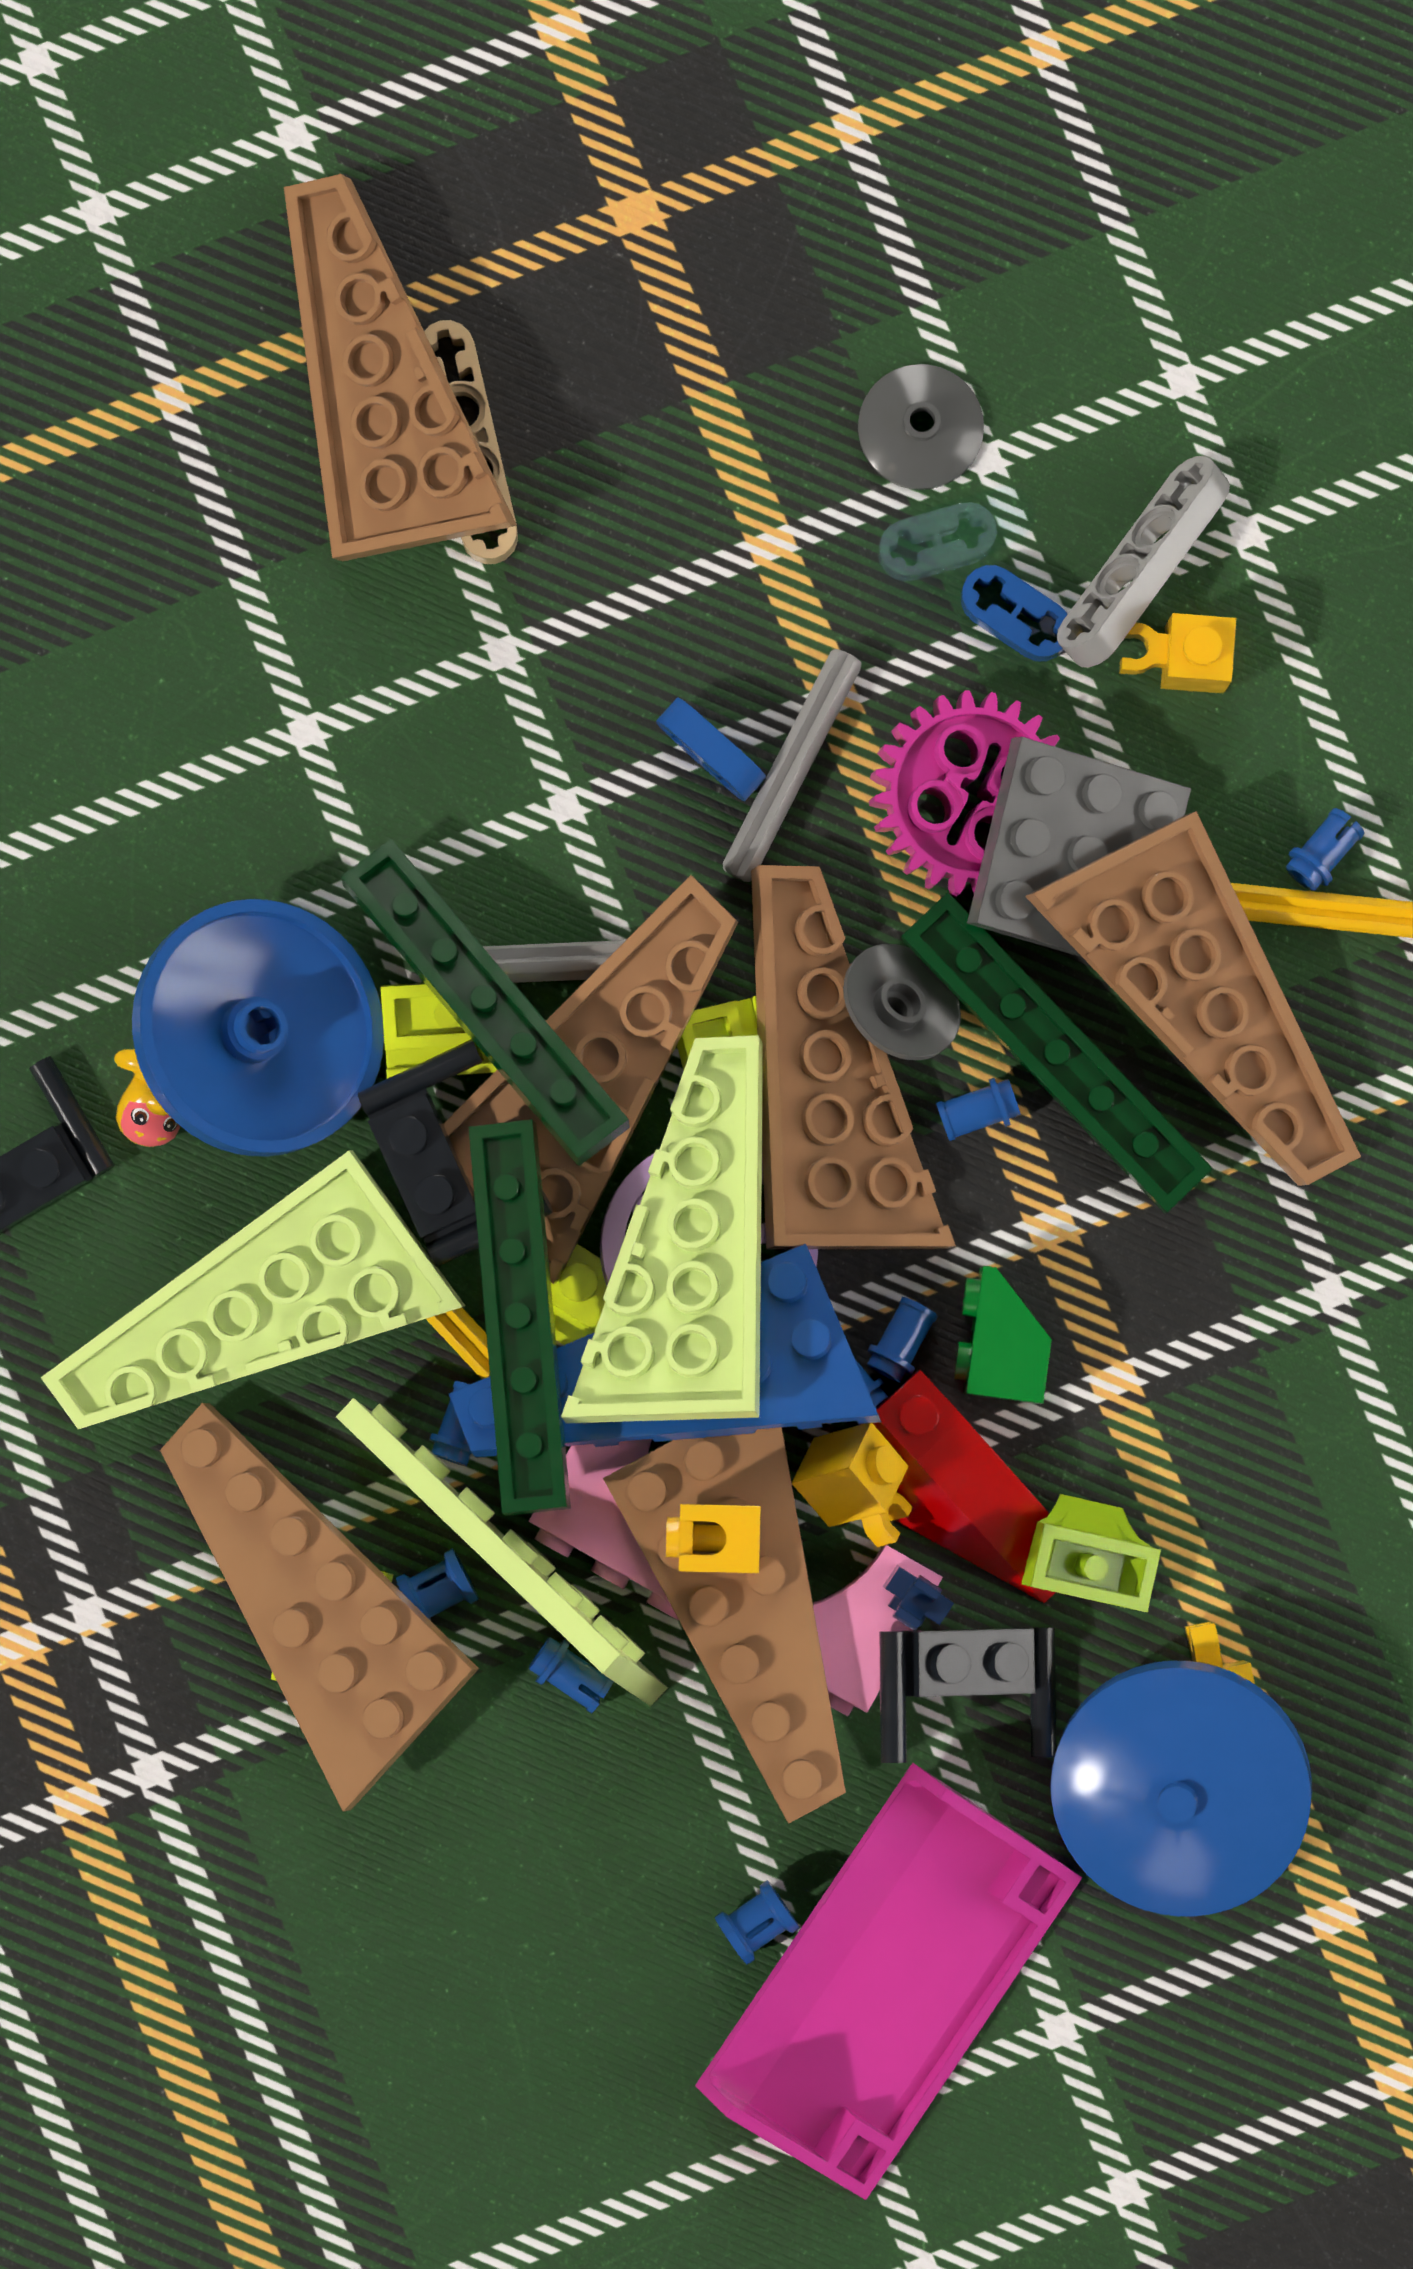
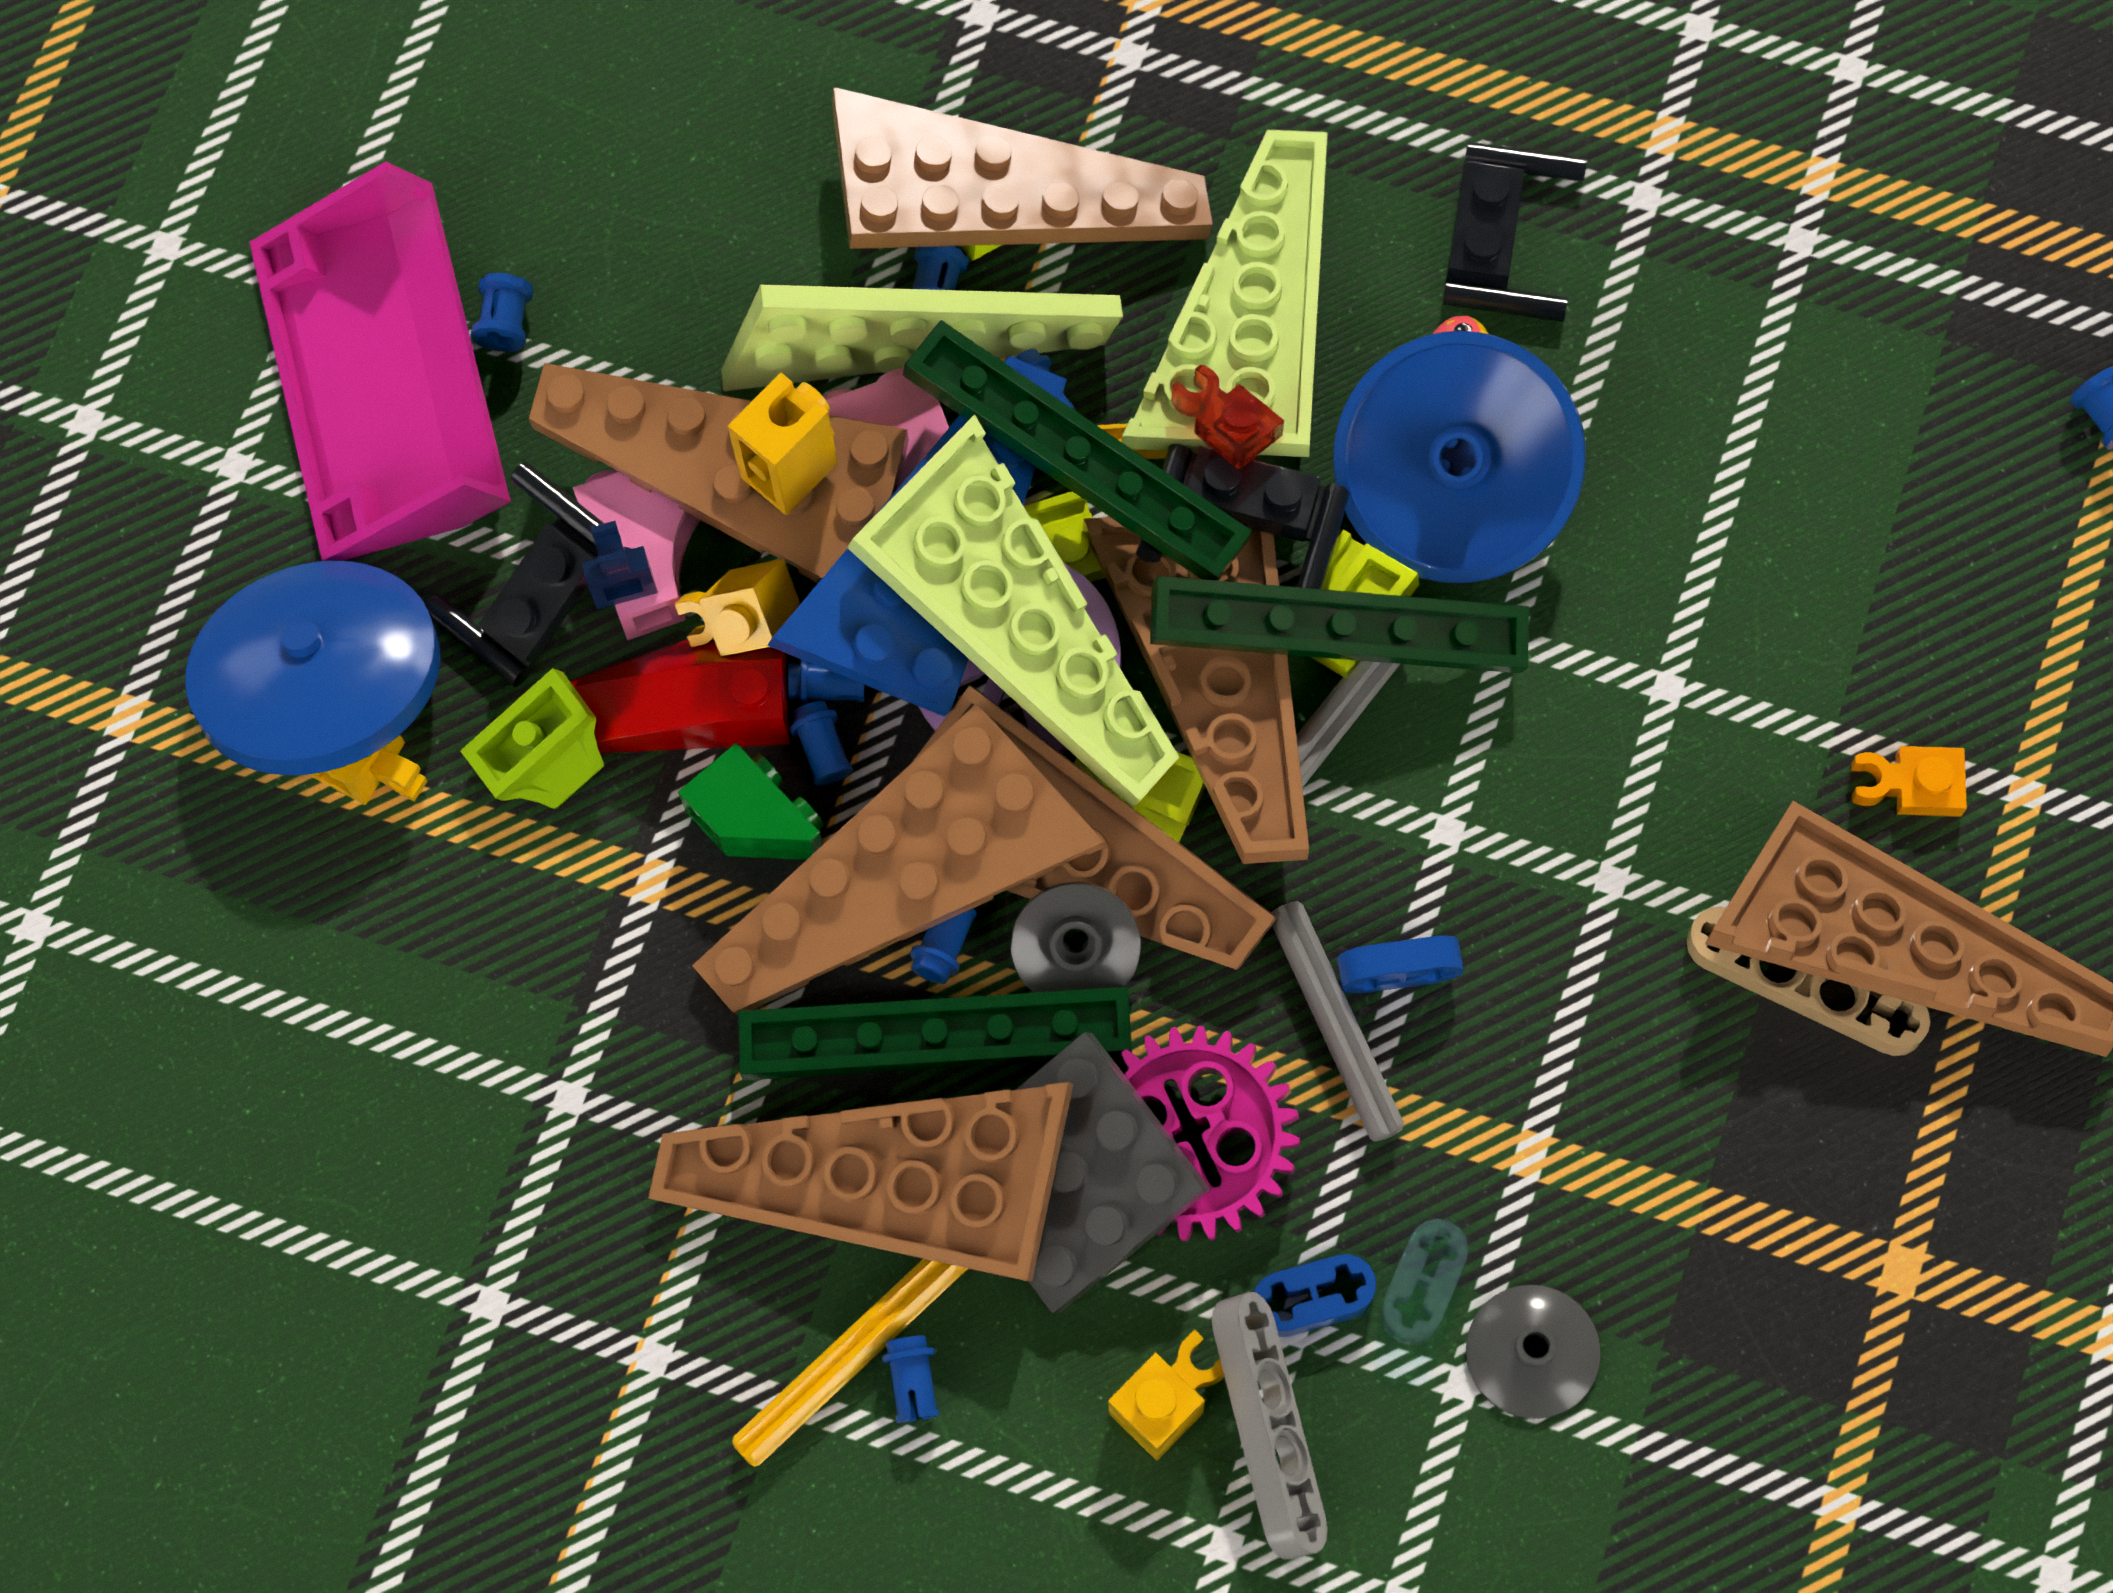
camera: 135 degrees right, 15 degrees down
none -> medium nougat wing [692,703,1108,1015]
none -> clear red plate [1171,364,1285,470]
none -> light orange plate [1851,746,1967,817]

